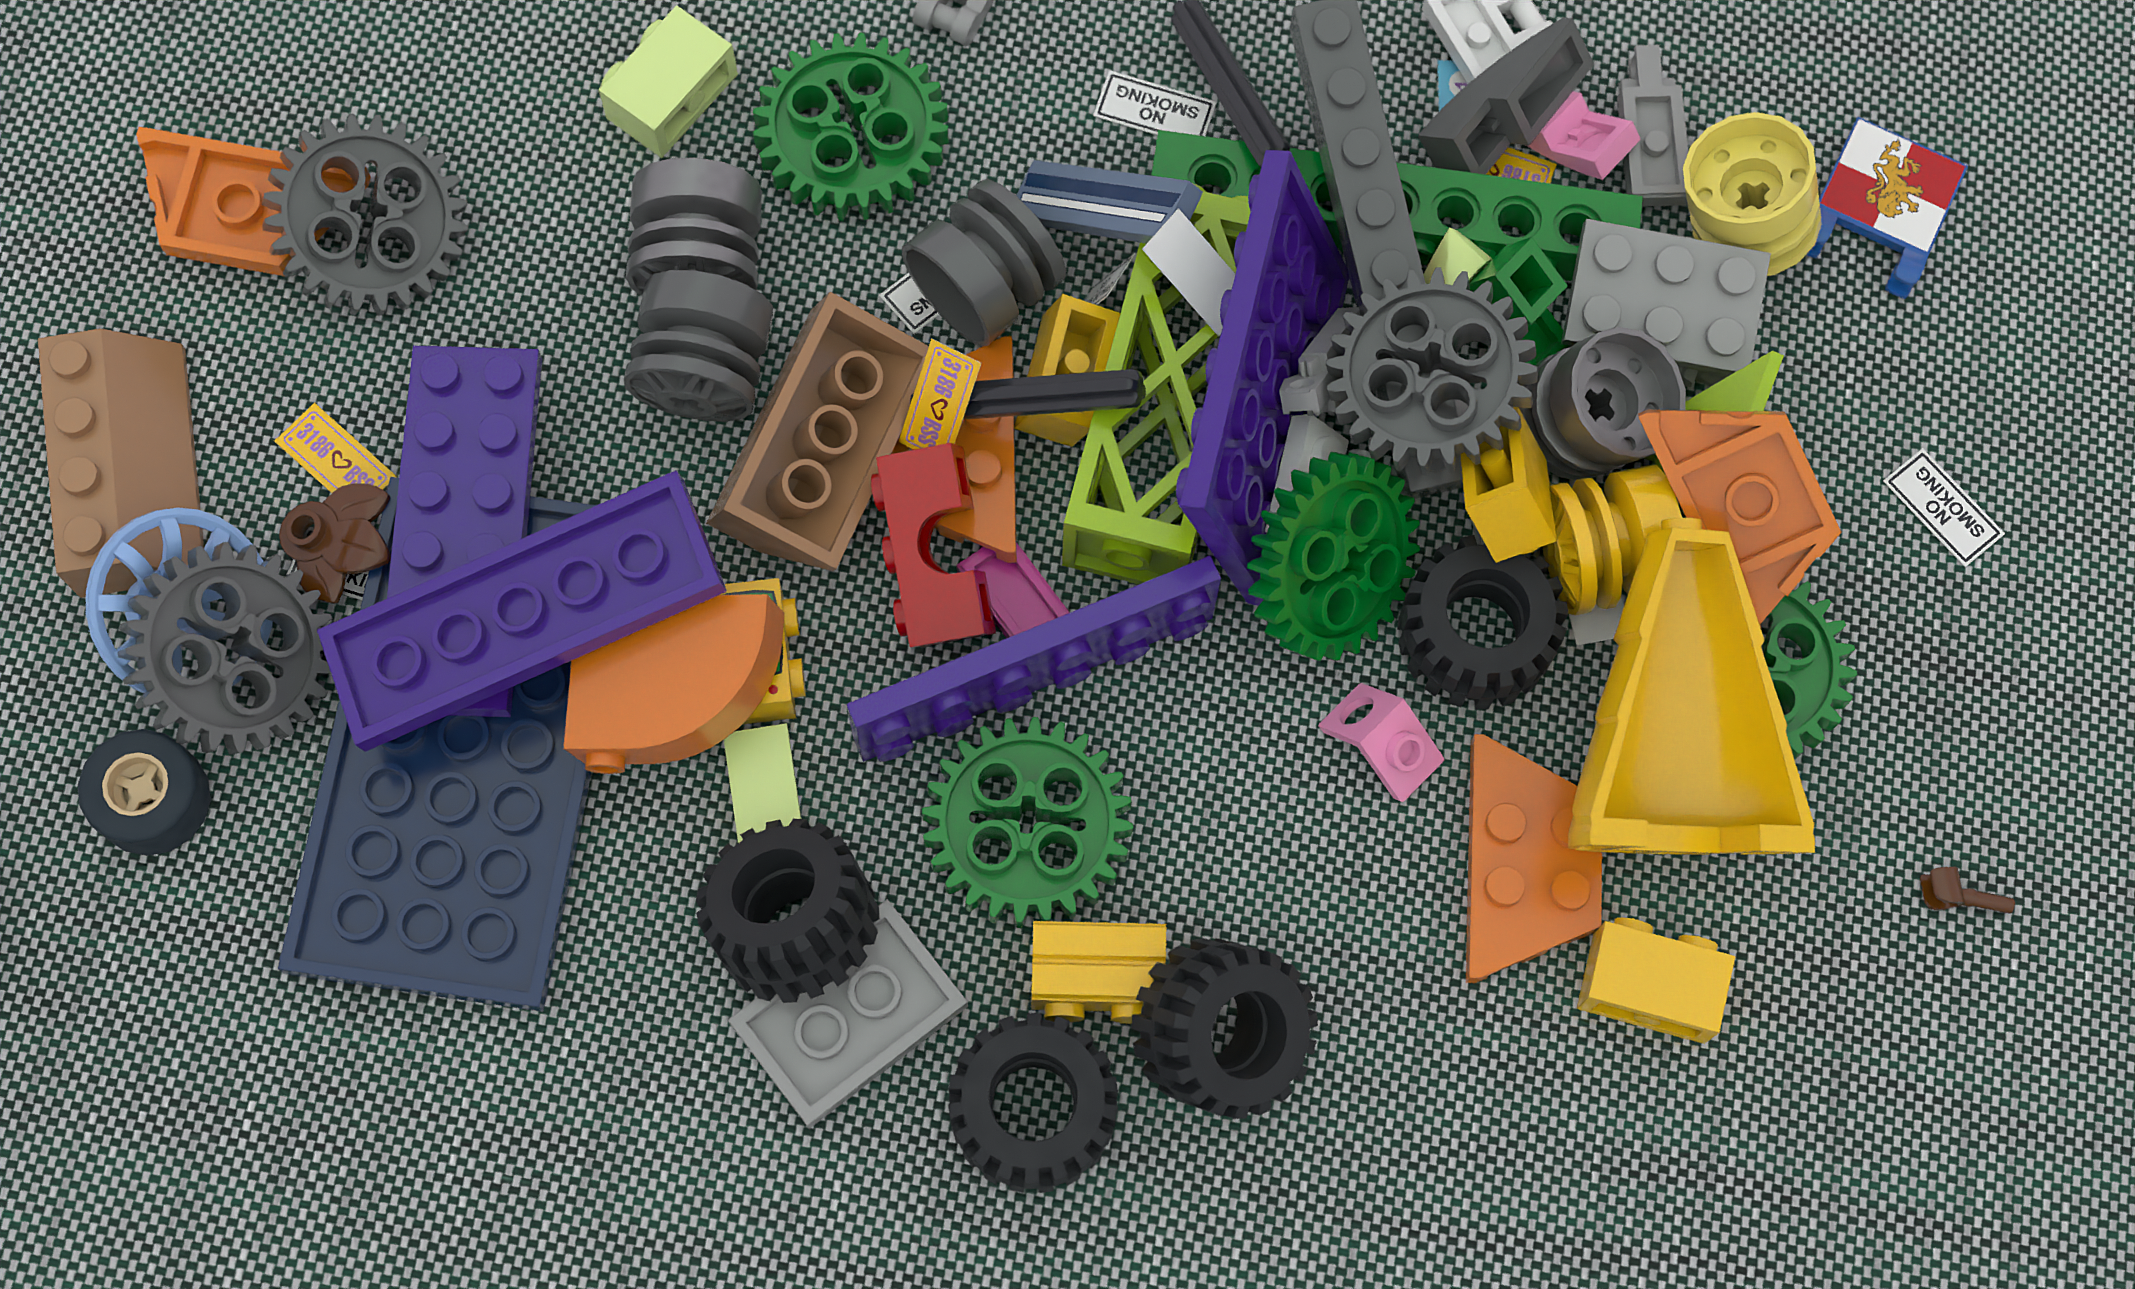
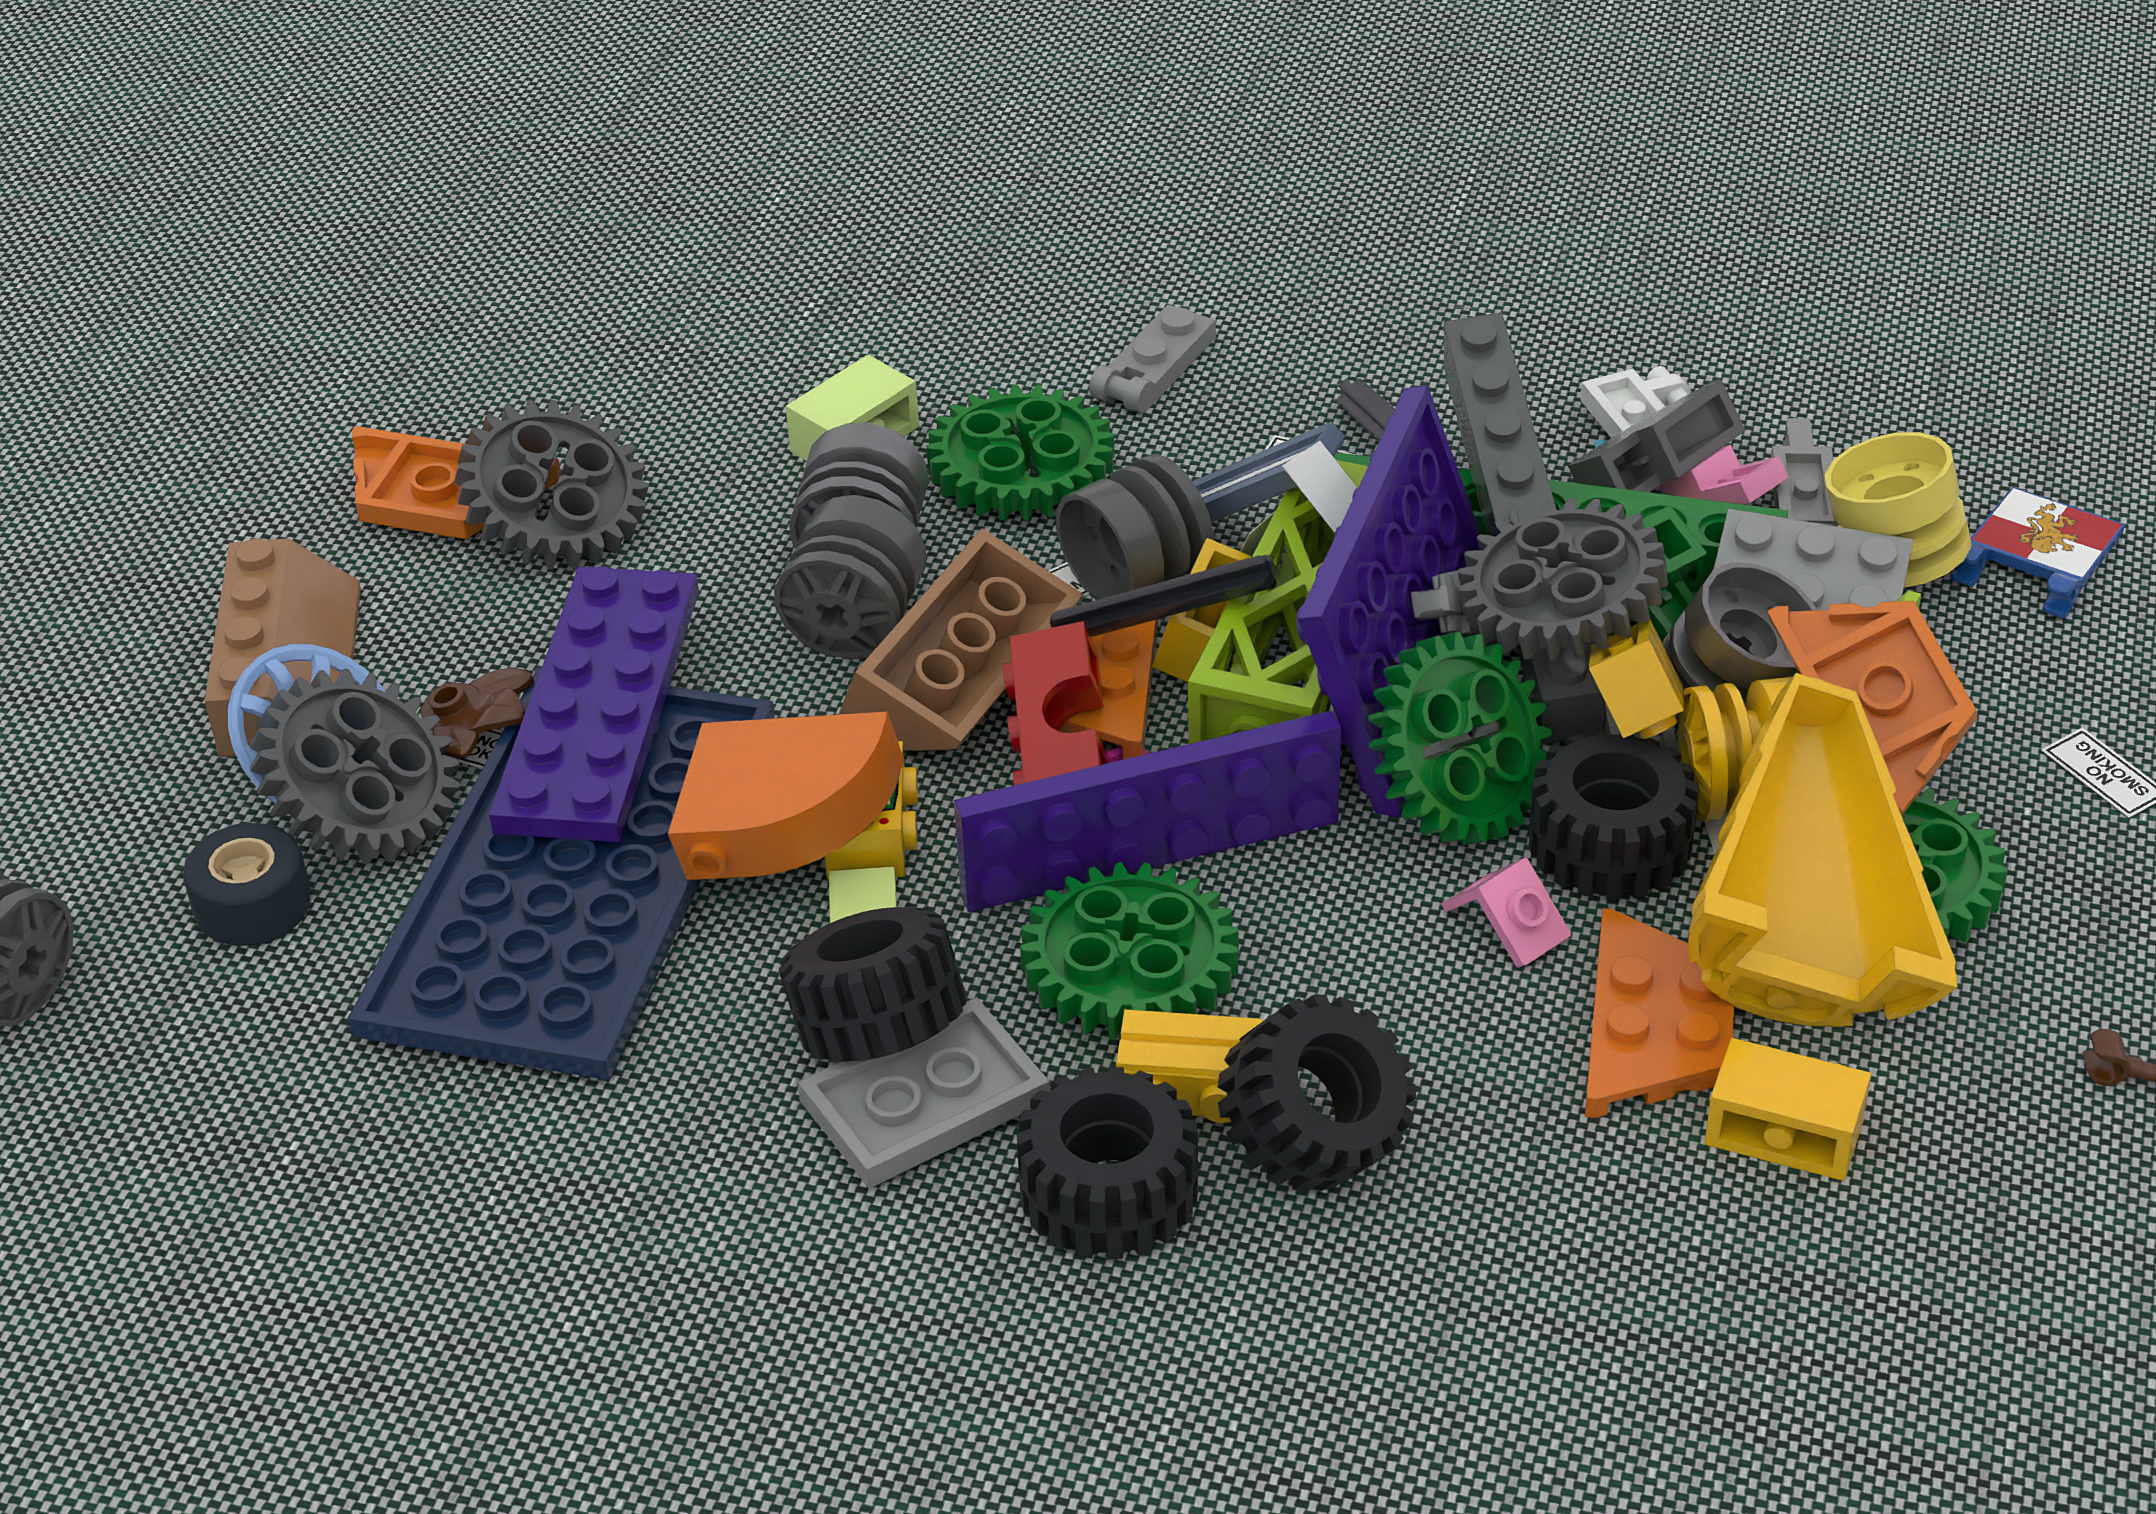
camera: 10 degrees right, 30 degrees down
yellow sticker [274,403,397,493] -> none
dark purple plate [317,470,727,752] -> none
yellow sticker [898,338,981,450] -> none

